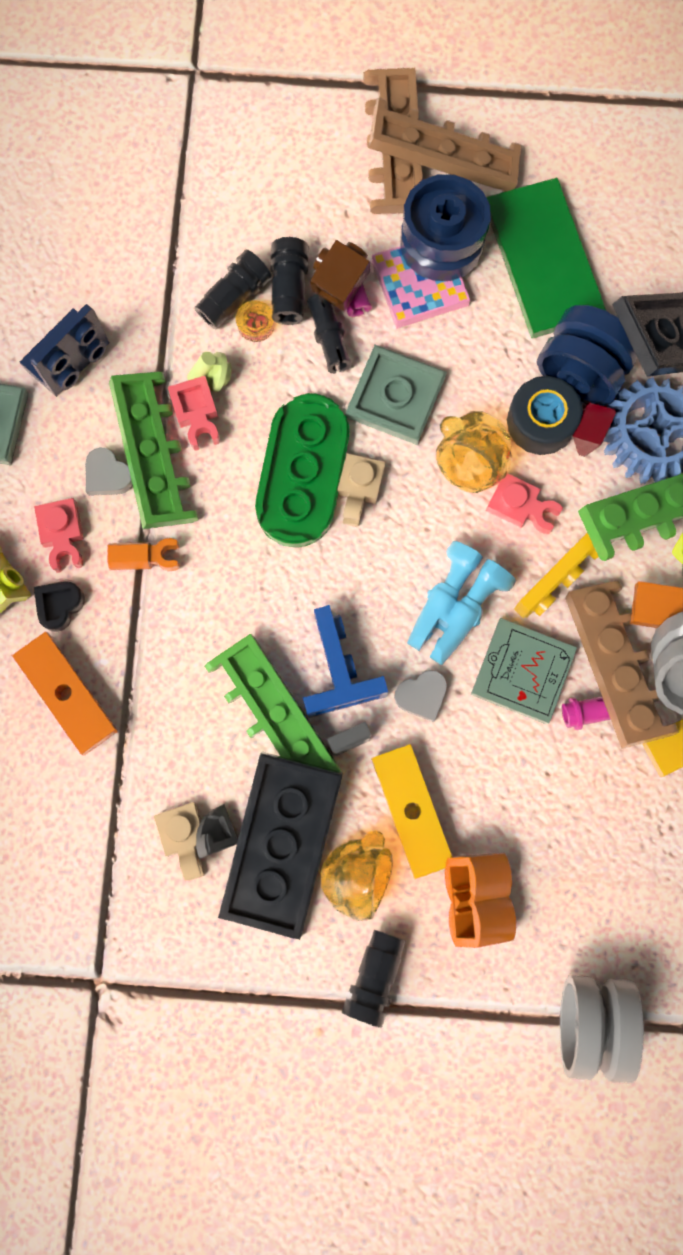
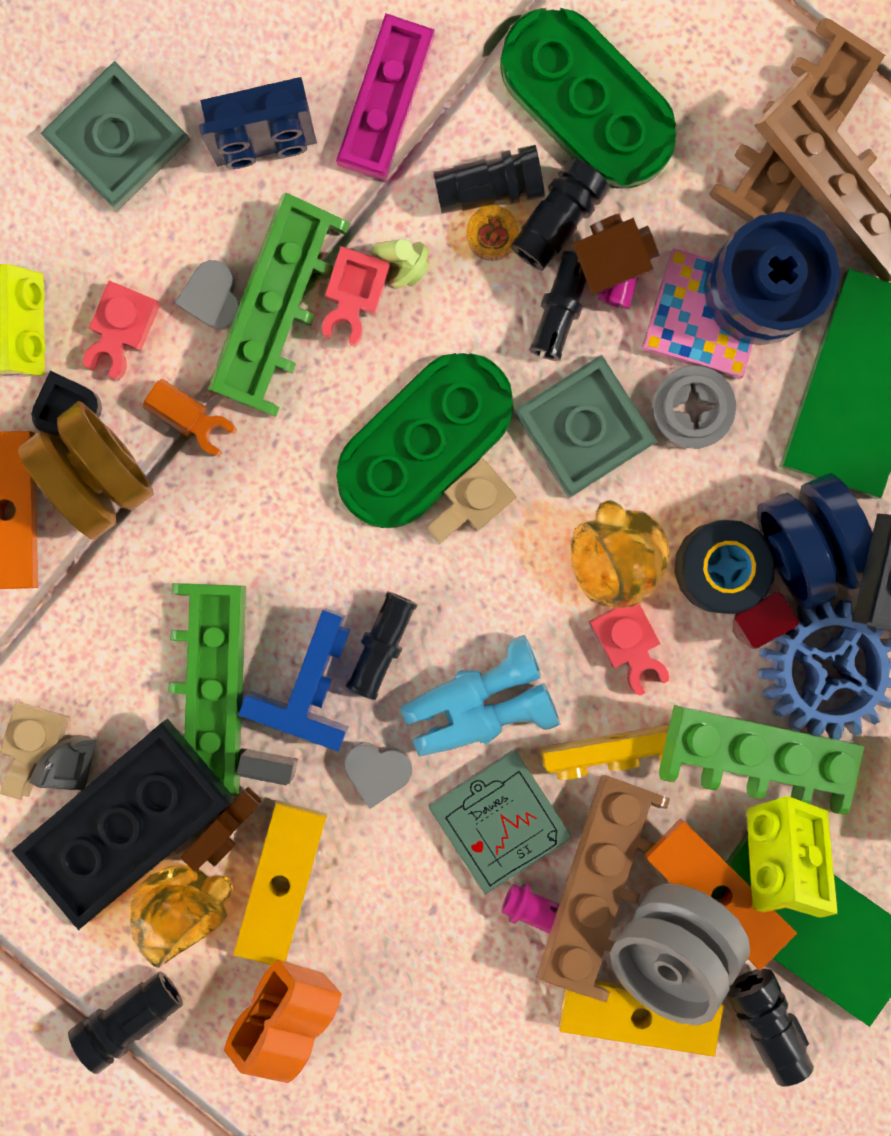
camera: 30 degrees right, 10 degrees up
none -> pearl gold wheel [18,401,154,540]
none -> reddish brown plate [180,786,263,872]
none -> dark pink tile [336,13,435,182]
none -> black pin [345,591,418,700]
none -> green tile [500,7,676,189]
none -> light grey gear [652,365,736,449]

